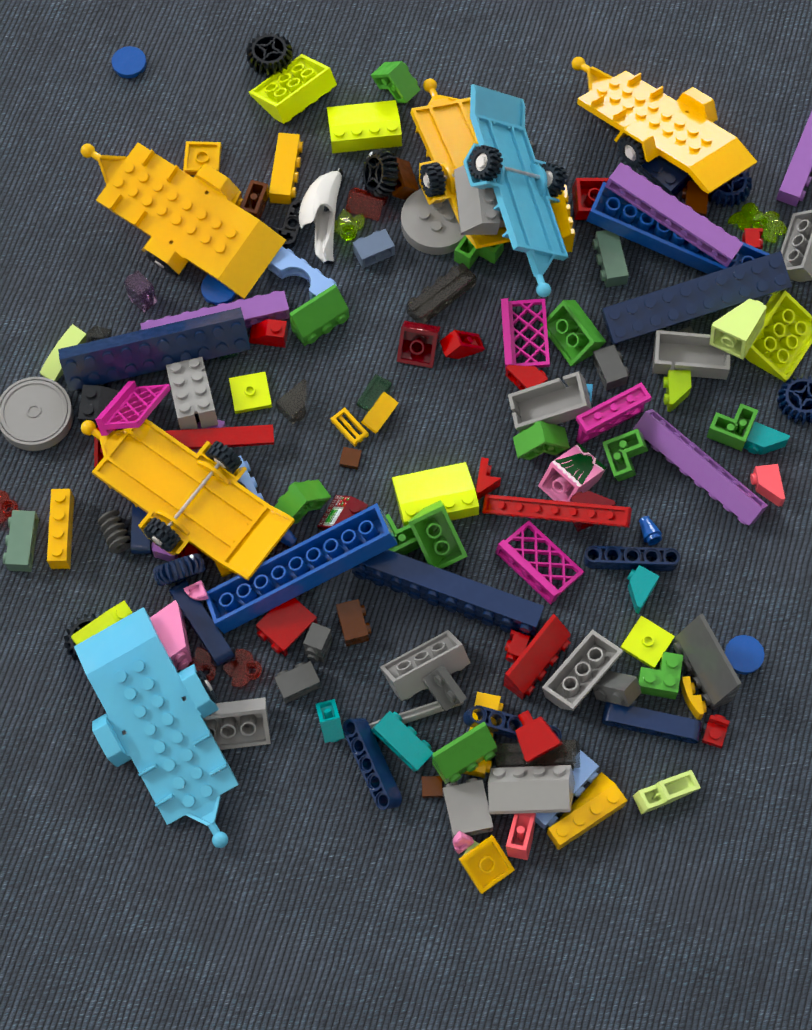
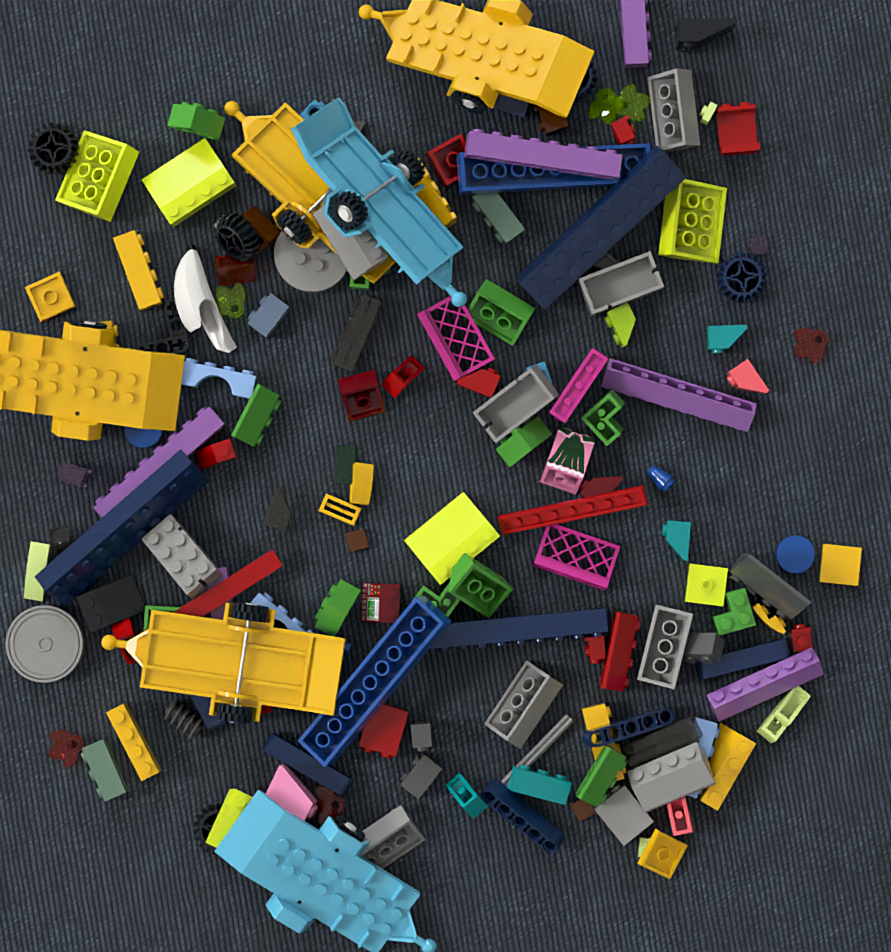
camera: 25 degrees left, 20 degrees up
dark pink fence [95,381,171,436] -> none
dark blue gear [153,553,206,586] -> none
bright pink tile [183,580,209,601] -> none
clear red plate [223,649,262,687] -> none
neon yellow plate [229,372,272,414] -> none
reddish brown brick [240,180,269,220] -> none
reddish brown brick [336,599,372,647] -> none
dark grey bracket [422,665,467,711] -> none
bright pink tile [453,831,474,854] -> none
red slope [476,457,501,500] -> none
red torso [515,710,563,763] -> none
dark blue beam [583,546,680,571] -> none
dark grey brick [592,345,629,391] -> none
bright green brick [707,404,758,451] -> none
yellowish green slope [709,299,767,360] -> none
none -> medium lavender brick [707,647,824,722]
none -> yellow tile [819,544,862,586]

